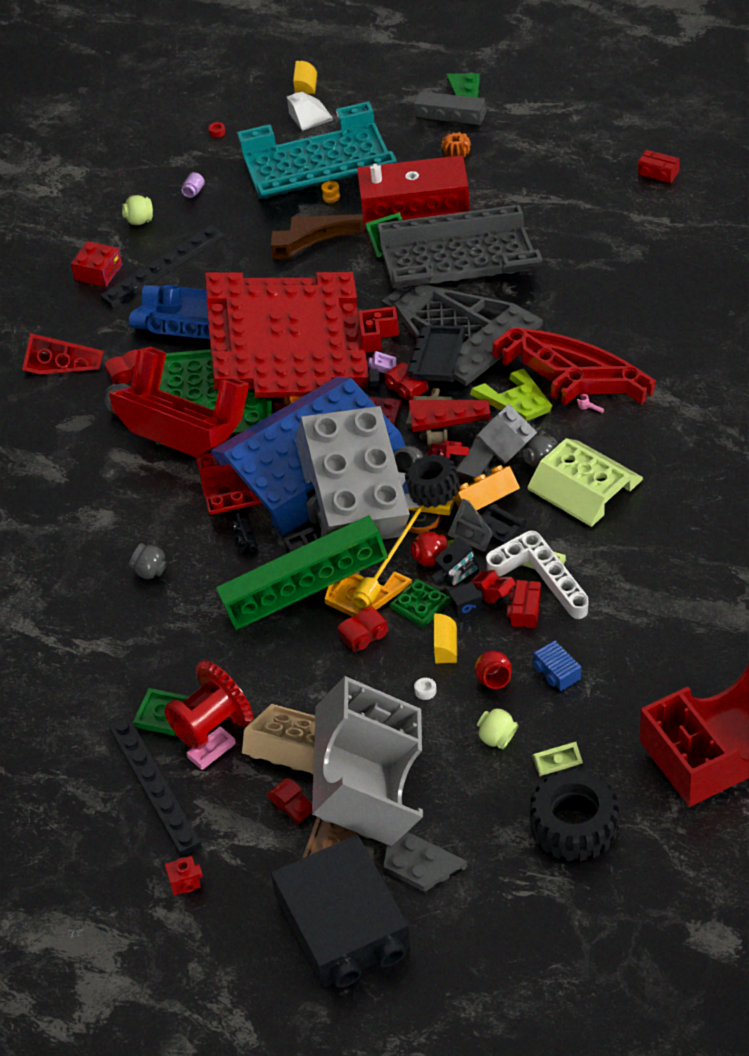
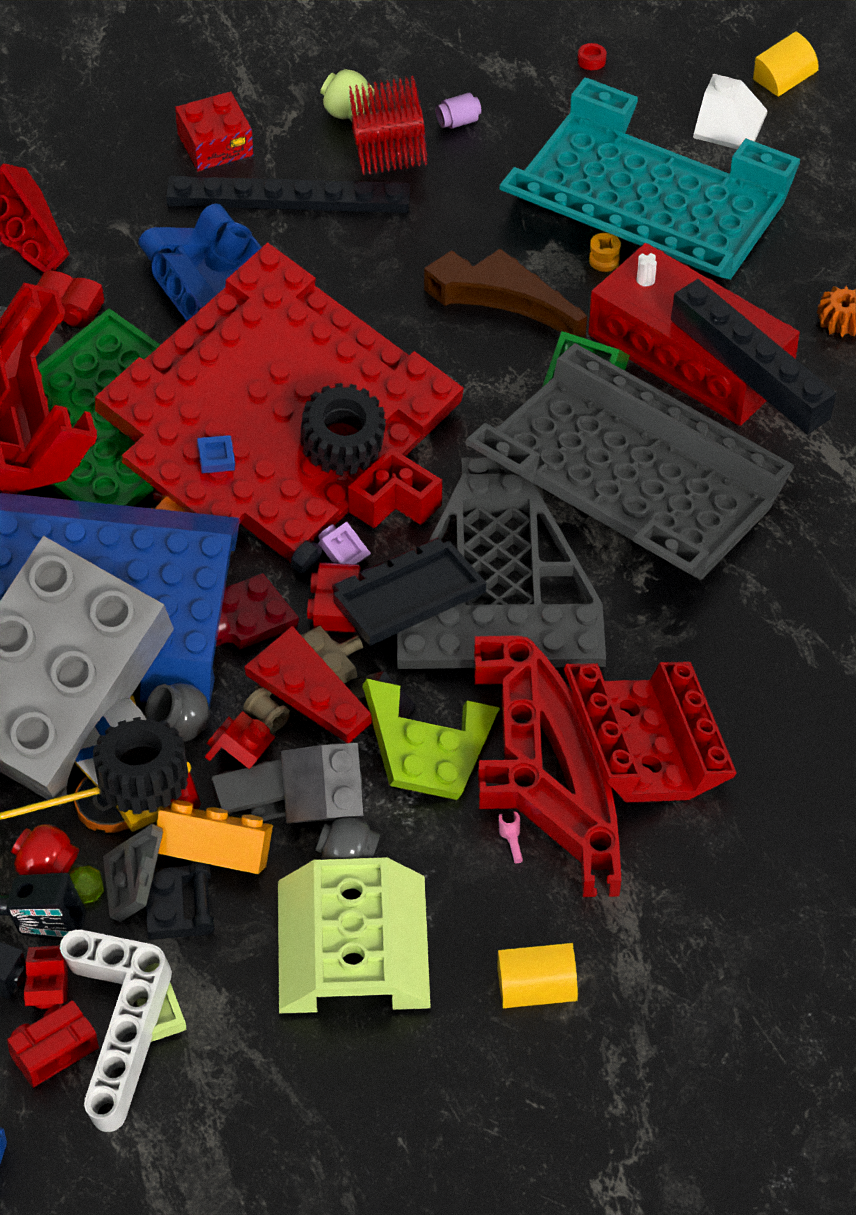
camera: 40 degrees right, 5 degrees up
none -> blue tile [197,435,235,473]
none -> black tyre [300,383,386,475]
none -> red piece [349,76,427,175]
none -> yellow brick [497,943,578,1008]
none -> red slope [564,662,737,803]
none -> black brick [671,279,836,435]

